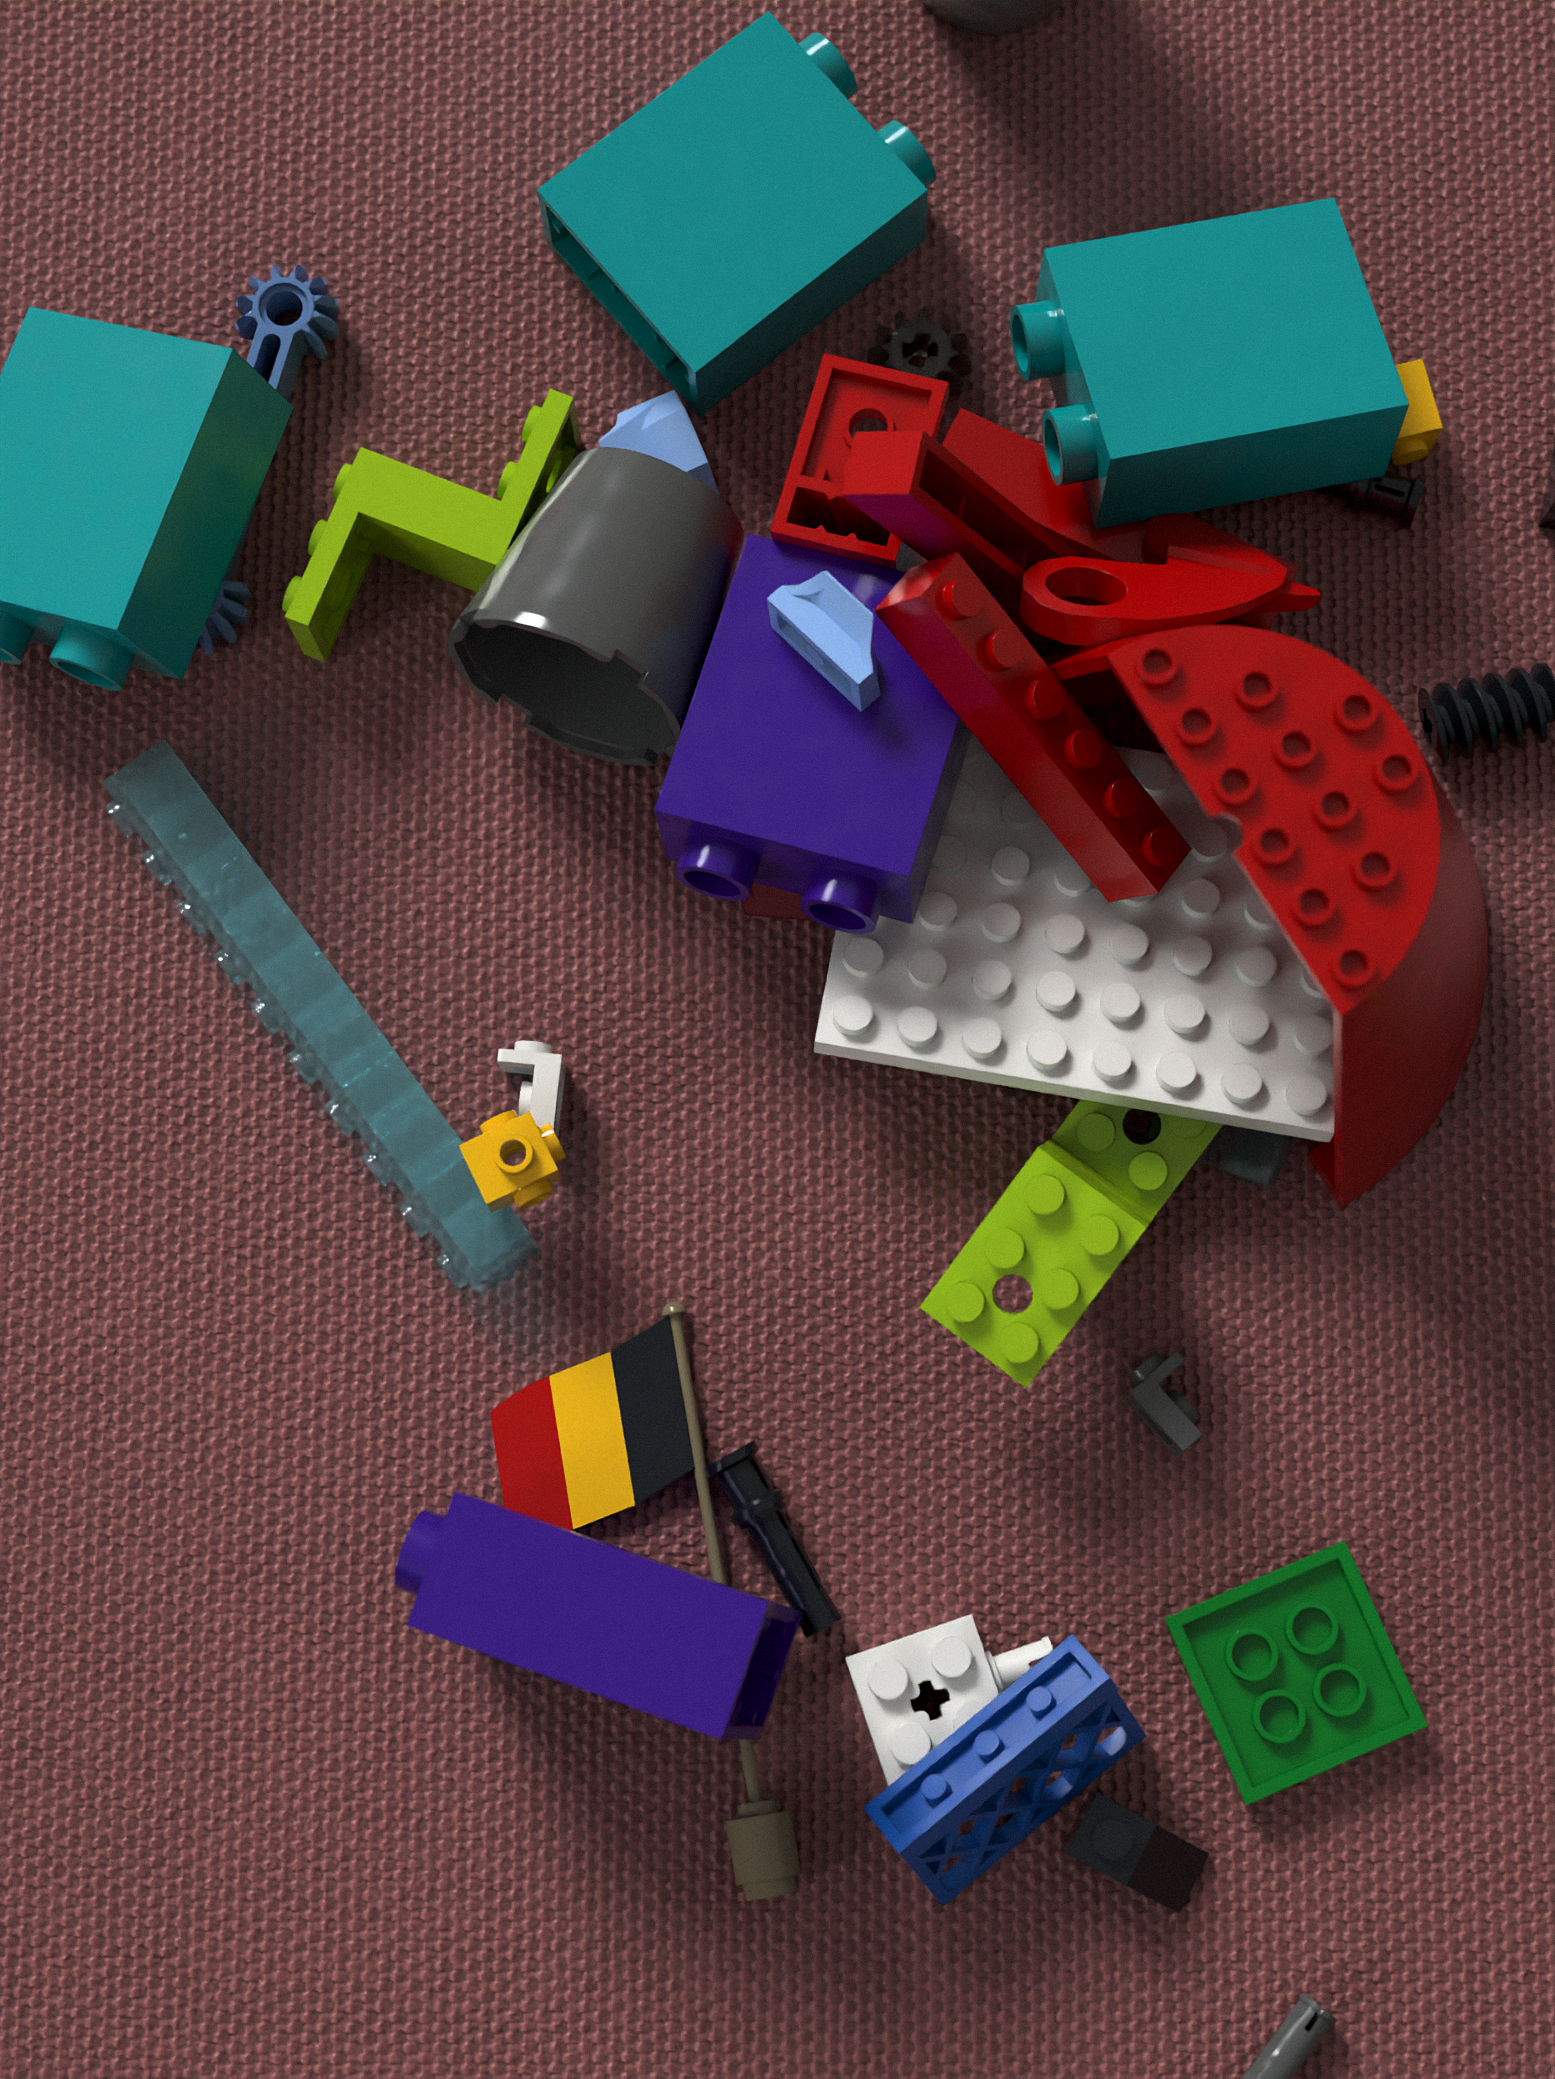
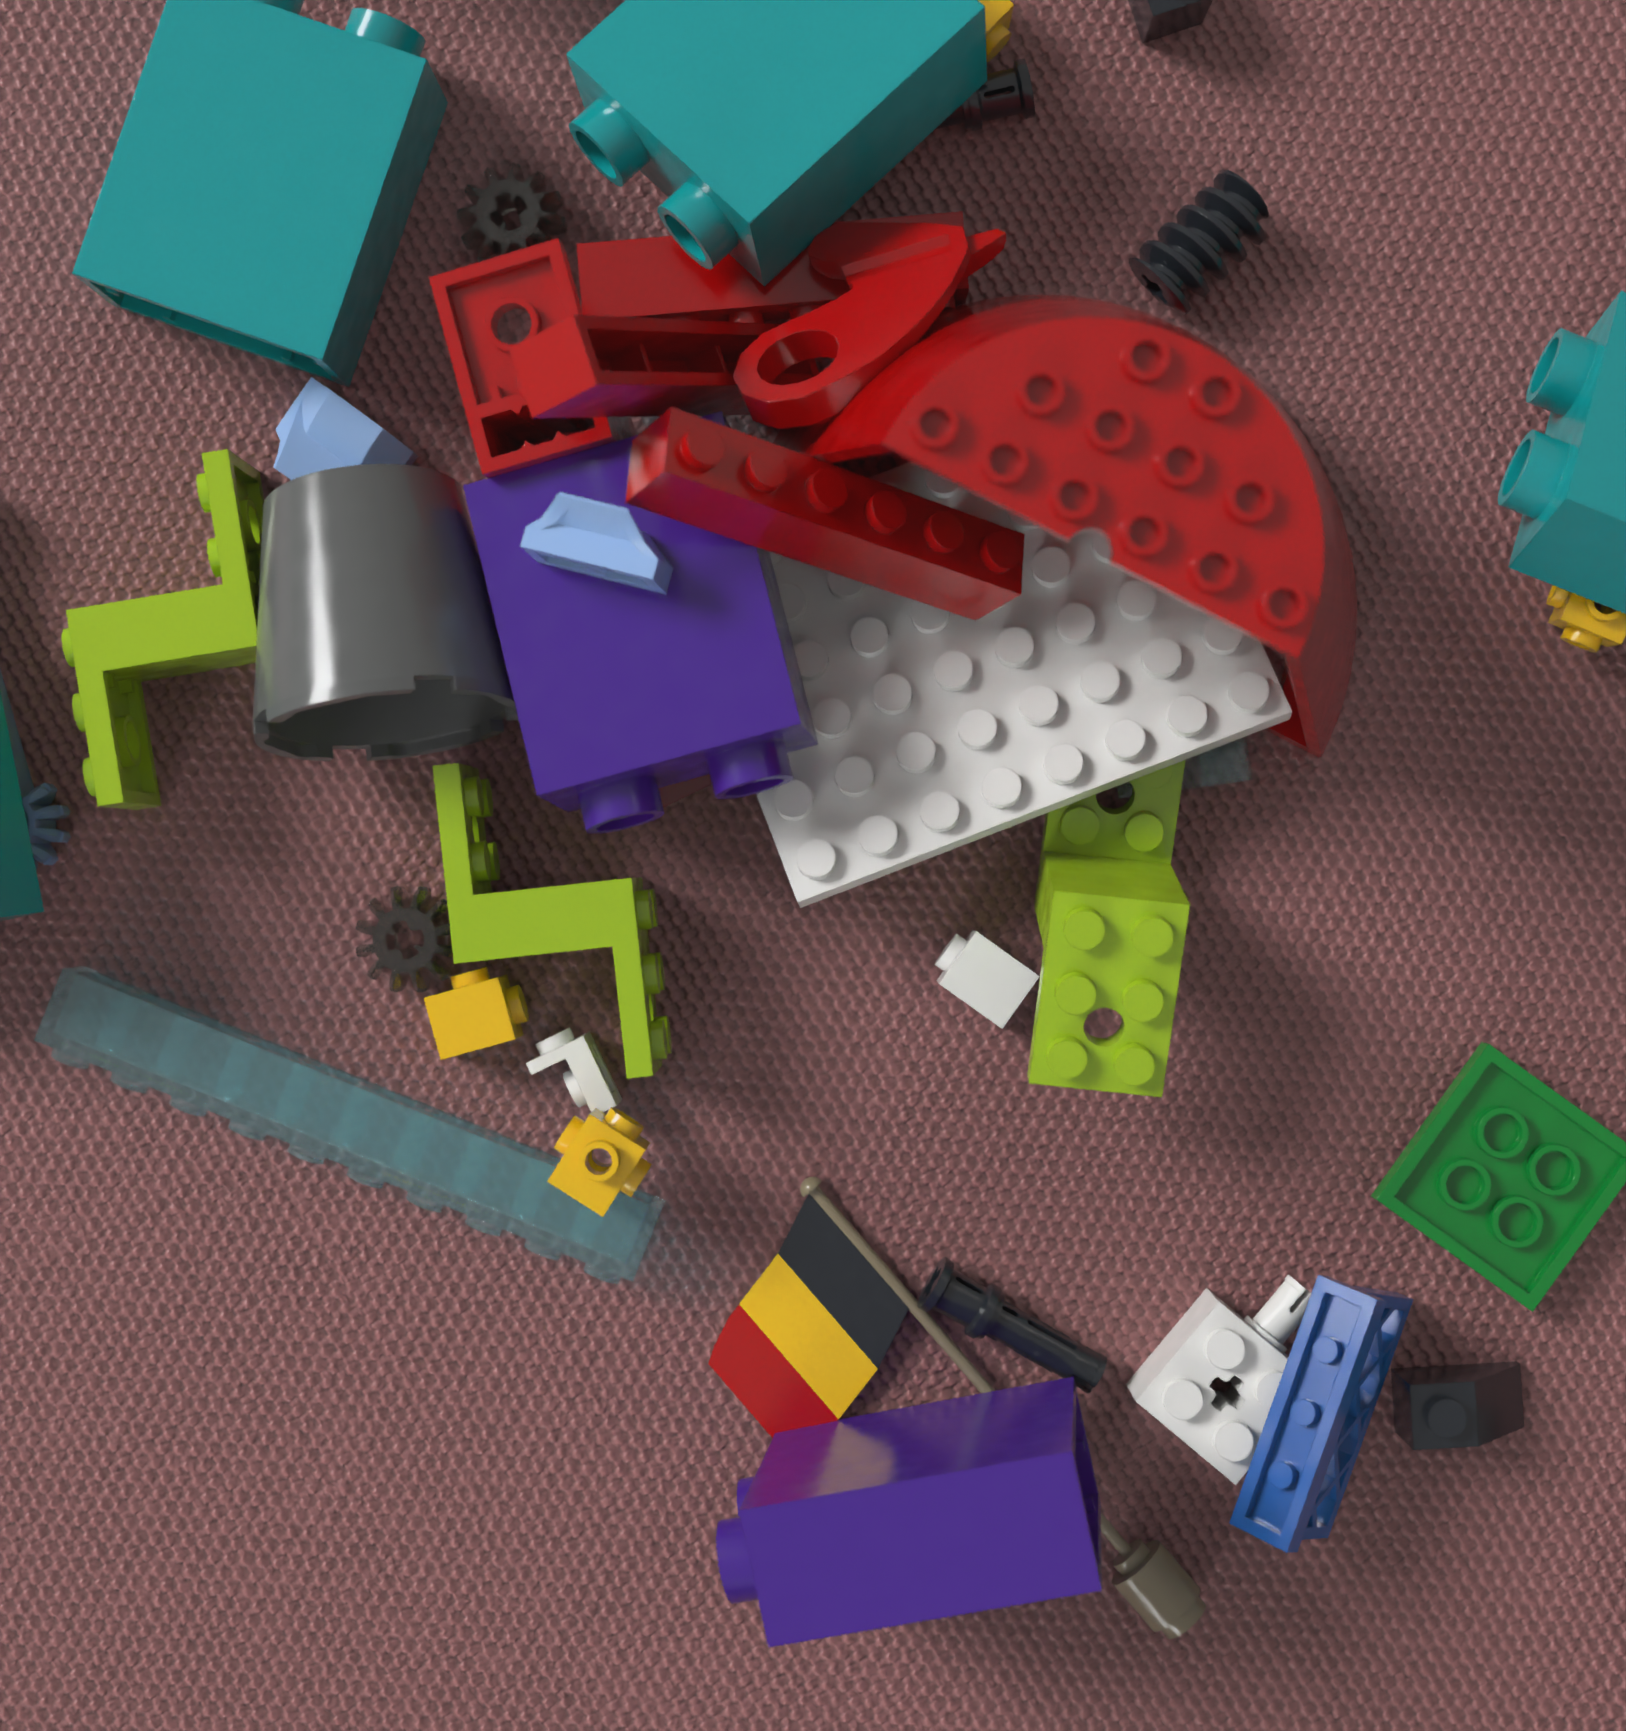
camera: 35 degrees left, 10 degrees up
dark grey bracket [1123,1350,1203,1457] -> none
none -> clear smoke gear [356,886,453,993]
none -> yellow brick [424,967,529,1060]
none -> lime bracket [432,763,672,1079]
none -> white brick [935,930,1040,1029]

